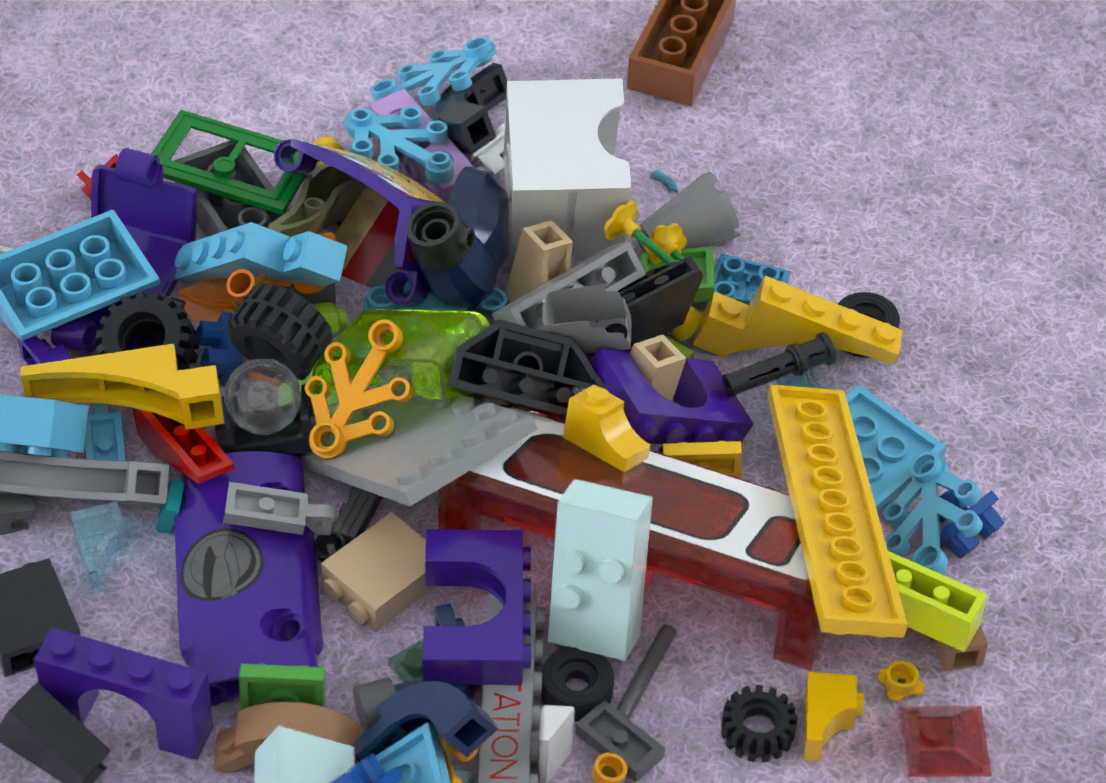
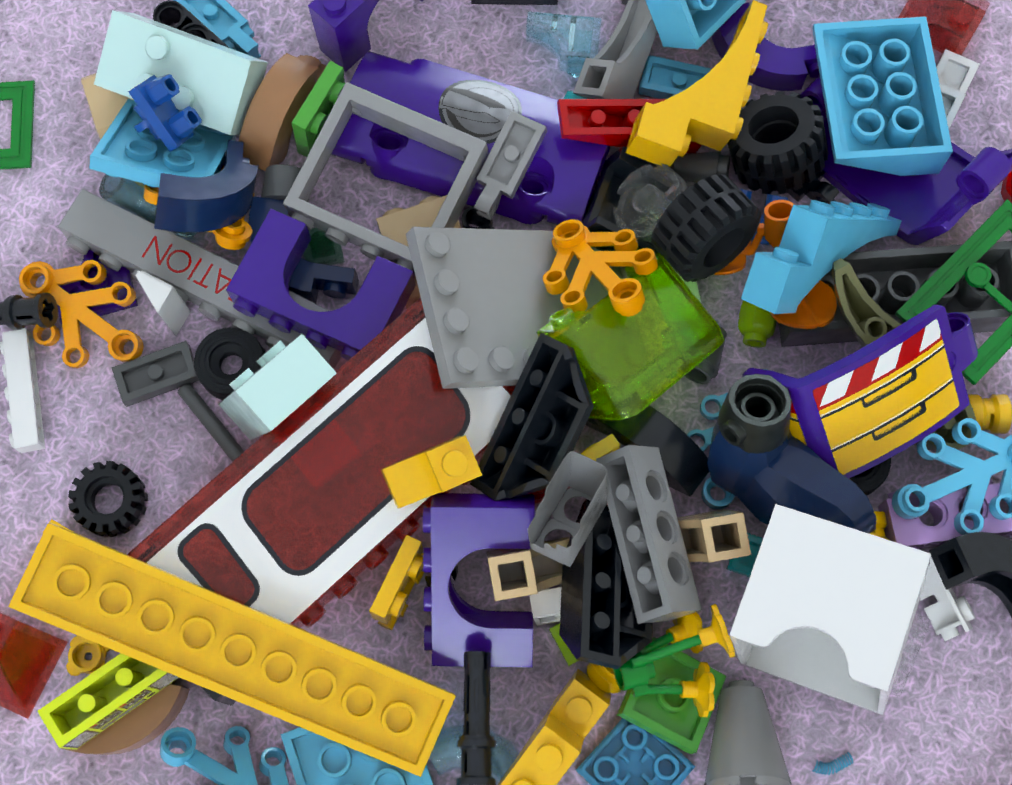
camera: 120 degrees right, 25 degrees up
none -> light grey window [283,82,489,275]

